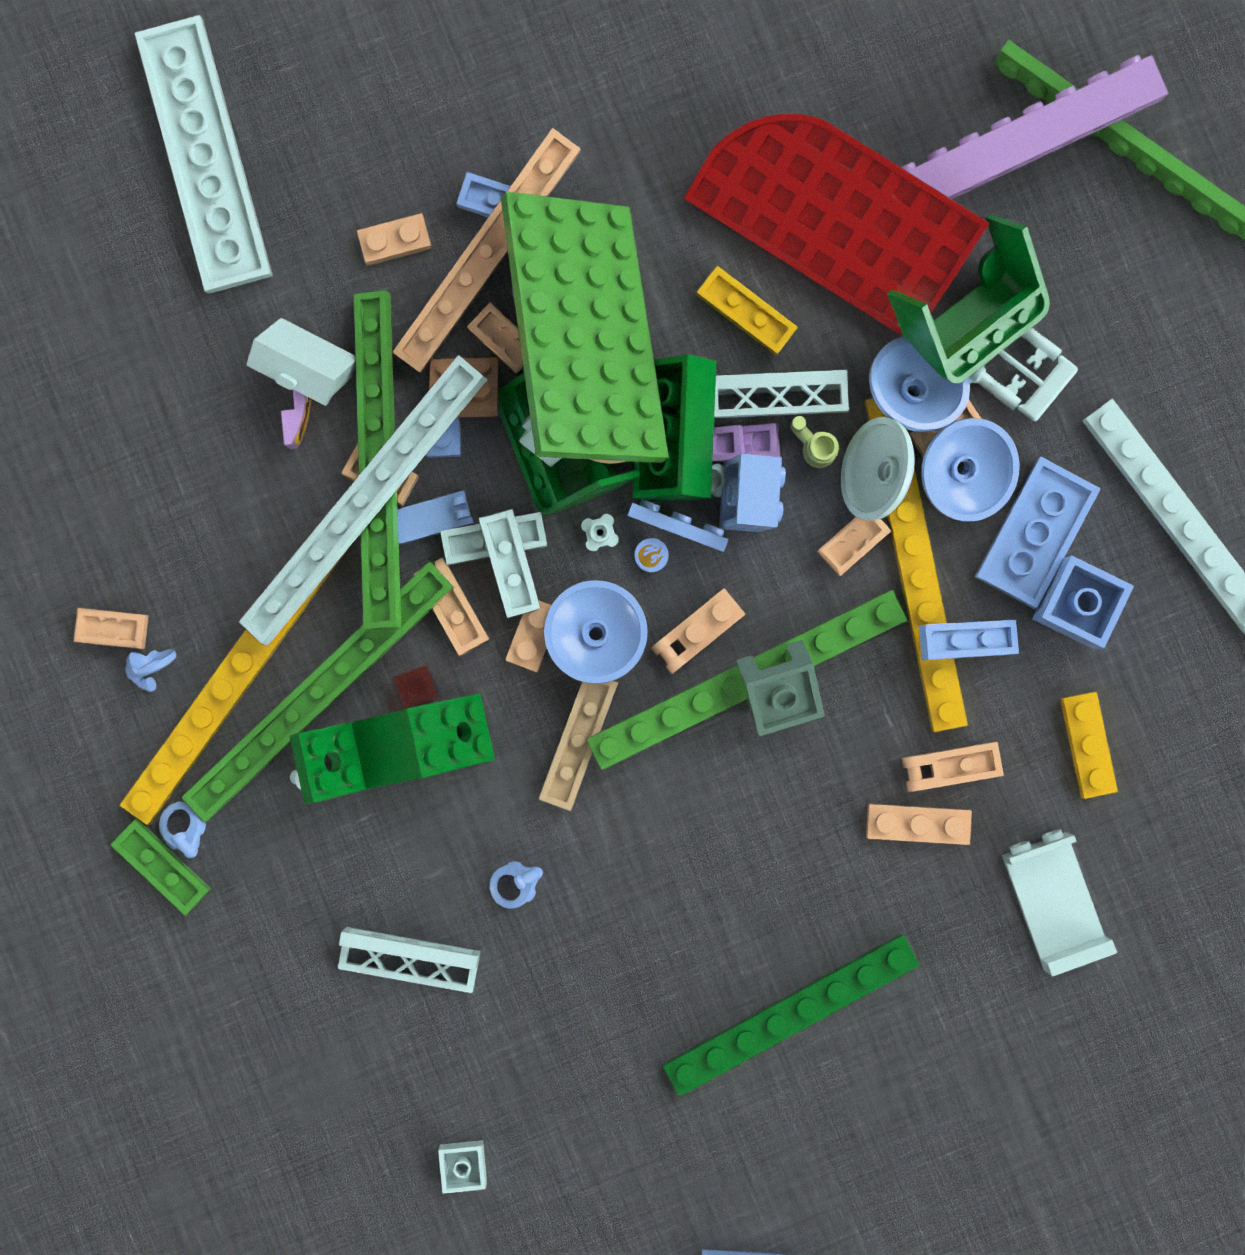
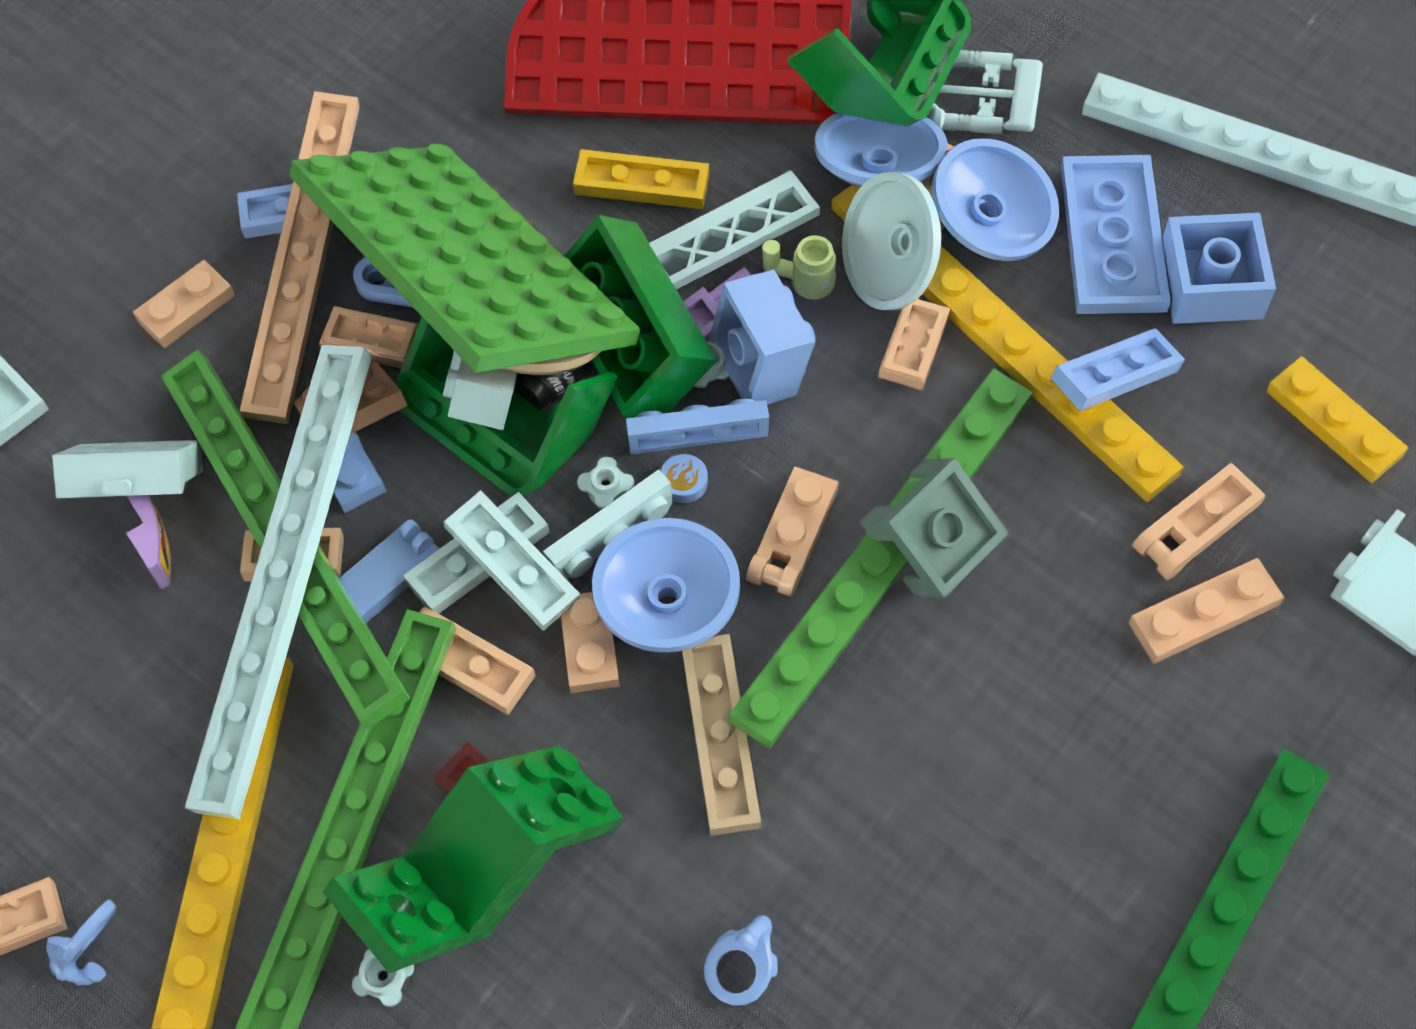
camera: 25 degrees left, 25 degrees down
none -> light aqua plate [543,470,672,580]

